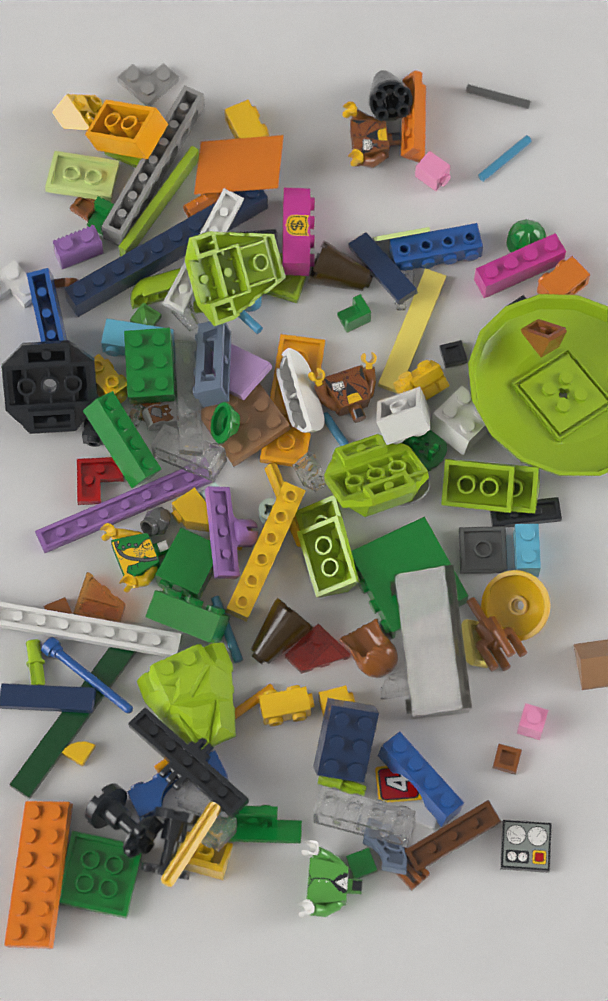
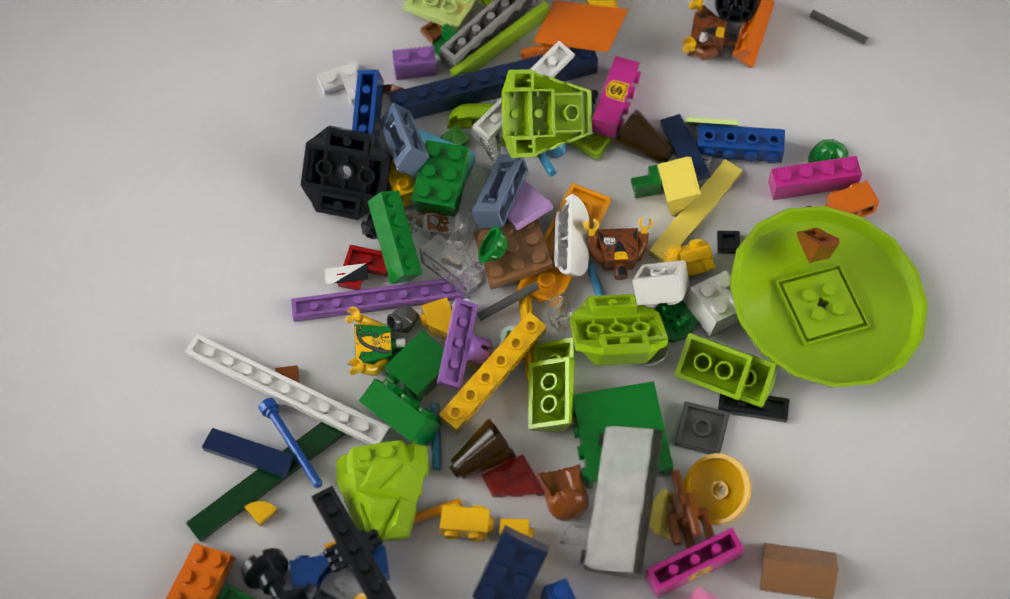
camera: 20 degrees right, 5 degrees down
lime axle [26,639,45,685] -> none
clear orange wing [73,572,126,623] -> none
bright pink brick [415,151,451,191] -> none
dark azure bar [478,135,532,182] -> none
medium azure brick [513,524,541,577] -> none
none -> sticker [324,263,368,284]
none -> sand blue brick [379,103,429,177]
none -> dark grey bar [477,281,540,321]
none -> dark pink brick [645,528,744,598]
none -> light yellow slope [658,157,701,216]

